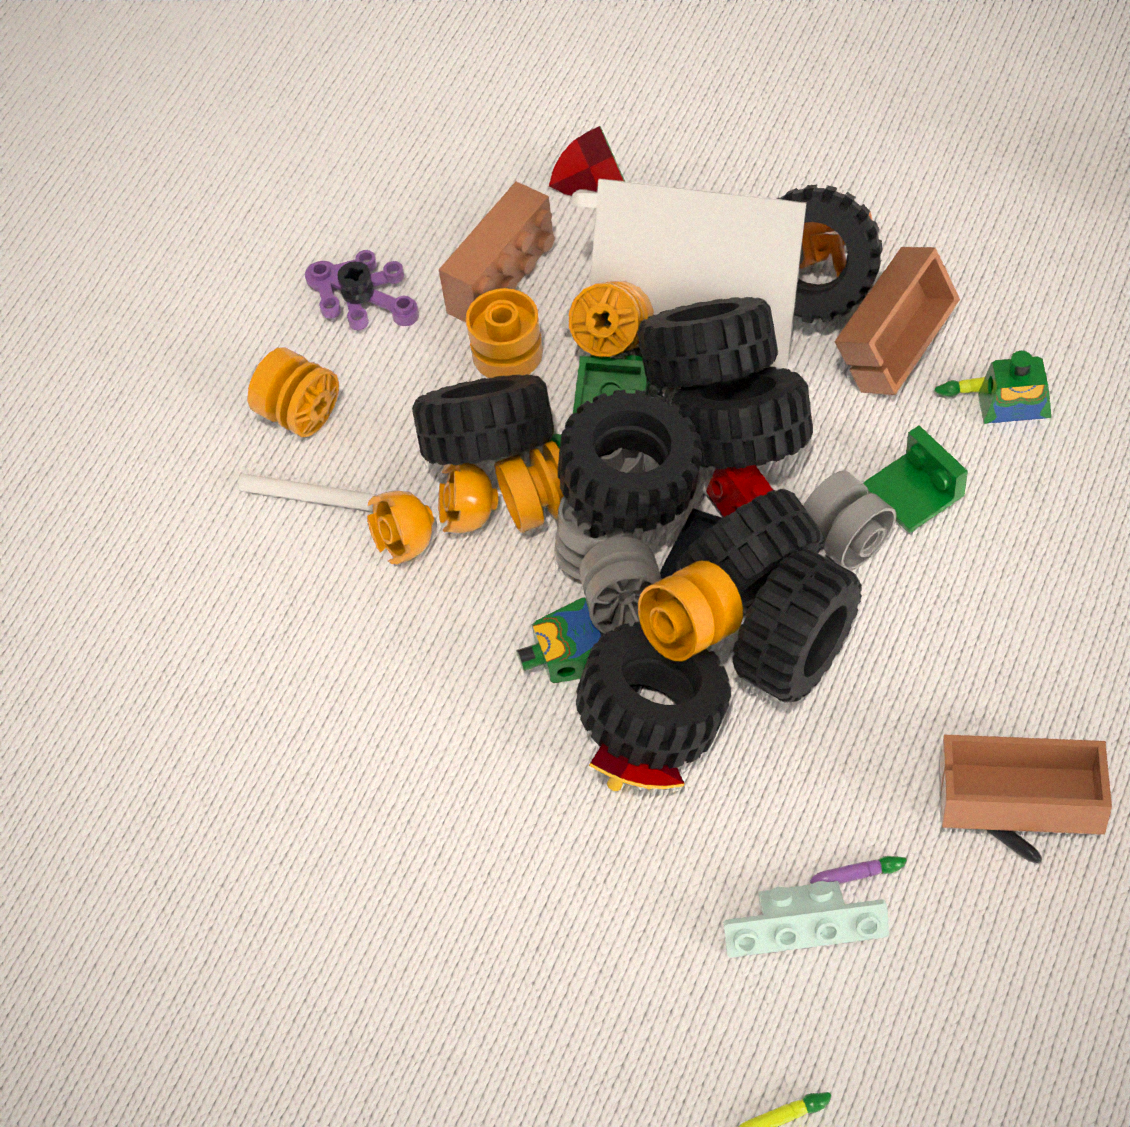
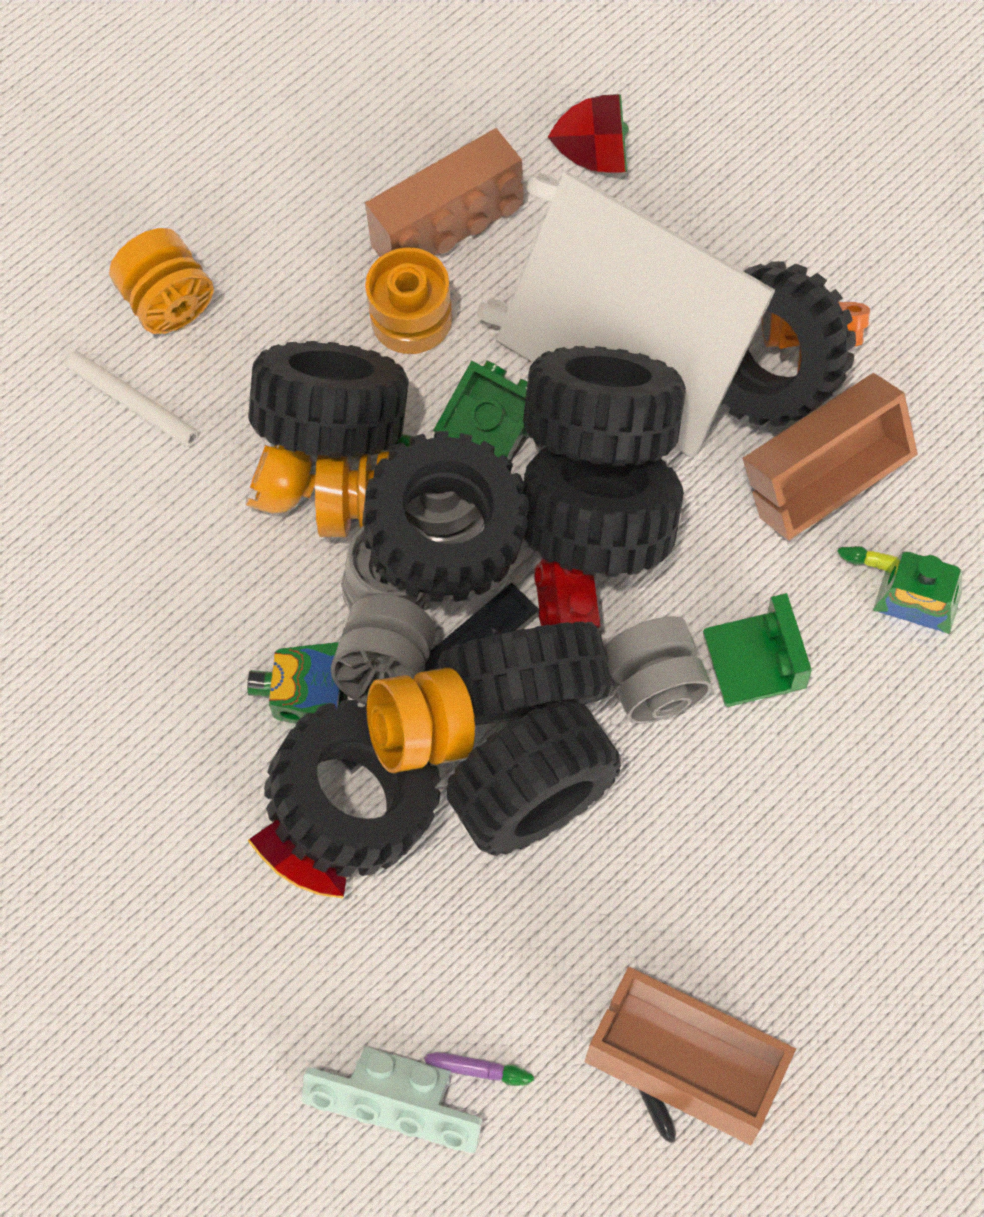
camera: 20 degrees right, 10 degrees up
medium lavender plant [305,250,419,330] -> none
black wheel [337,261,374,304] -> none
light orange cylinder [367,490,434,565] -> none
light orange wheel [569,281,654,357] -> none

